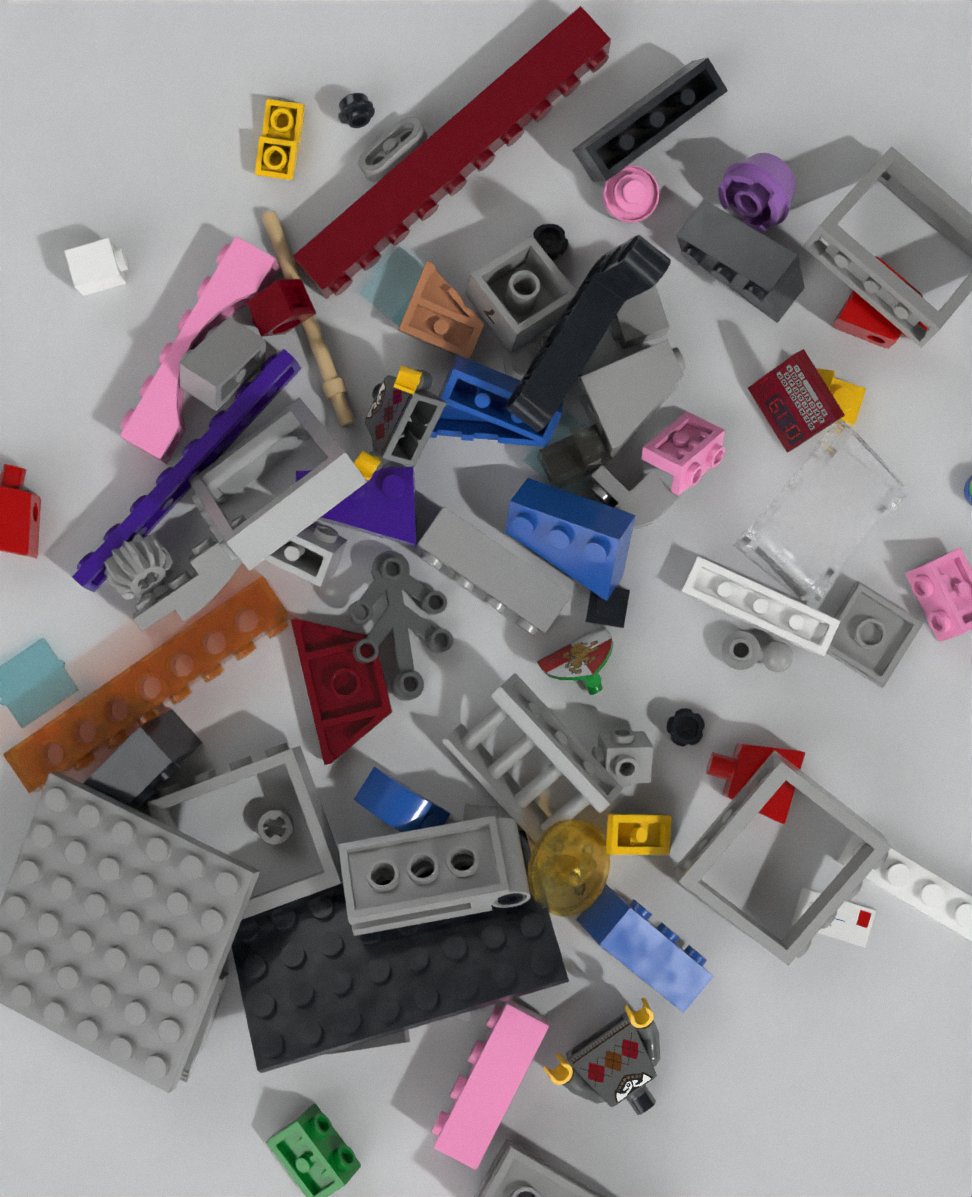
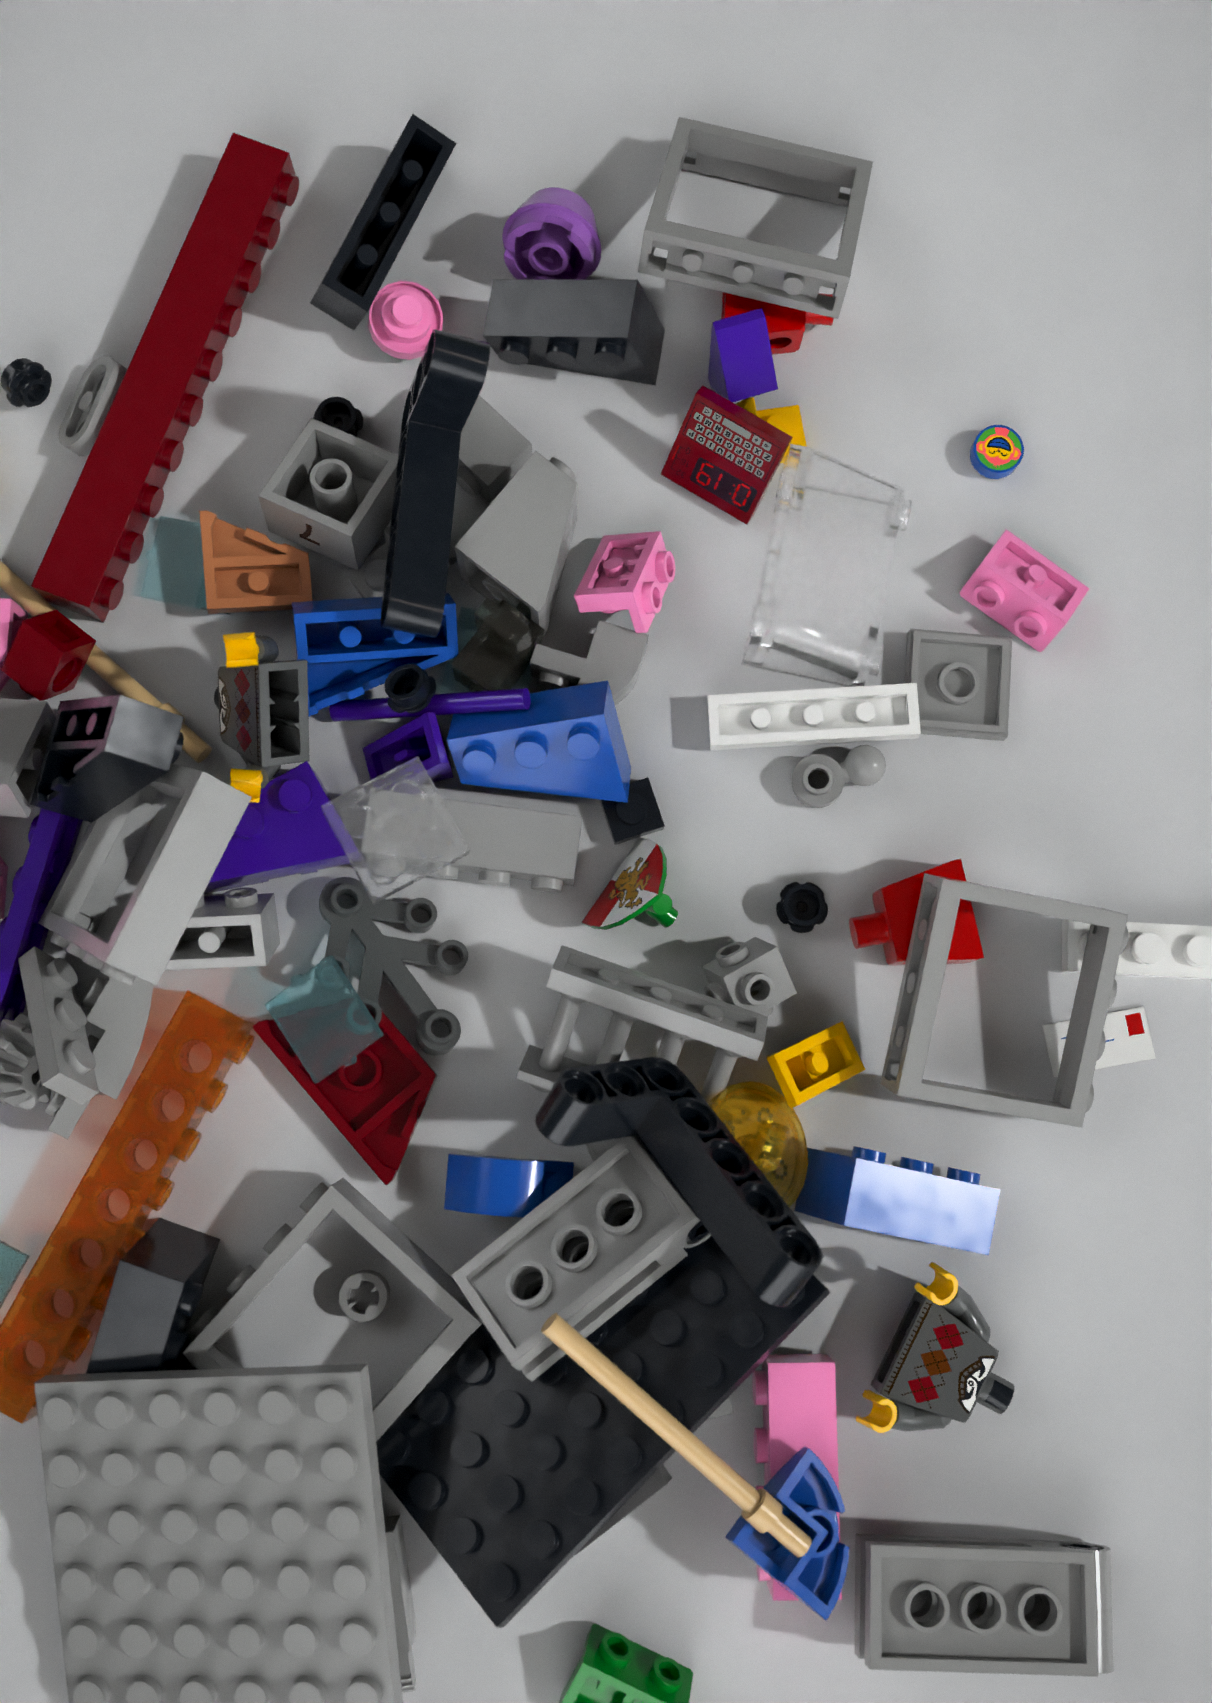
camera: 35 degrees left, 5 degrees down
none -> light grey plate [18,946,99,1105]
none -> black wedge [30,695,184,823]
none -> clear light blue piece [265,955,384,1084]
none -> clear plate [321,756,470,905]
none -> dark purple bar [329,688,531,722]
none -> dark purple slope [362,712,454,793]
none -> black plate [384,664,437,714]
none -> black beam [535,1057,823,1307]
none -> tan bar [541,1313,812,1558]
none -> dark purple slope [708,308,778,402]
none -> blue brick [725,1446,849,1621]

